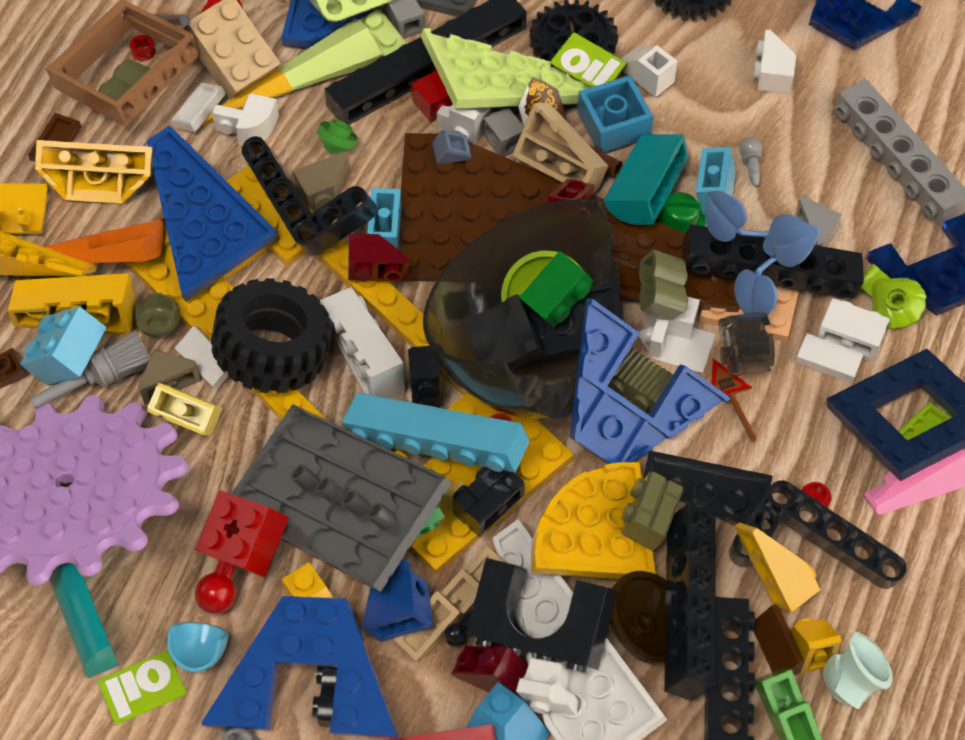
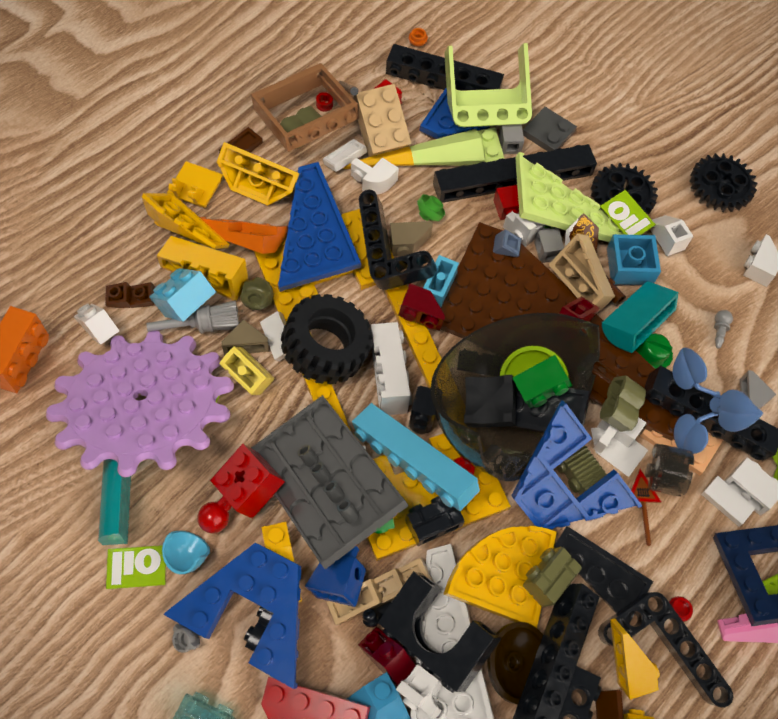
camera: 15 degrees right, 5 degrees up
medium azure brick [696,147,736,215] -> none

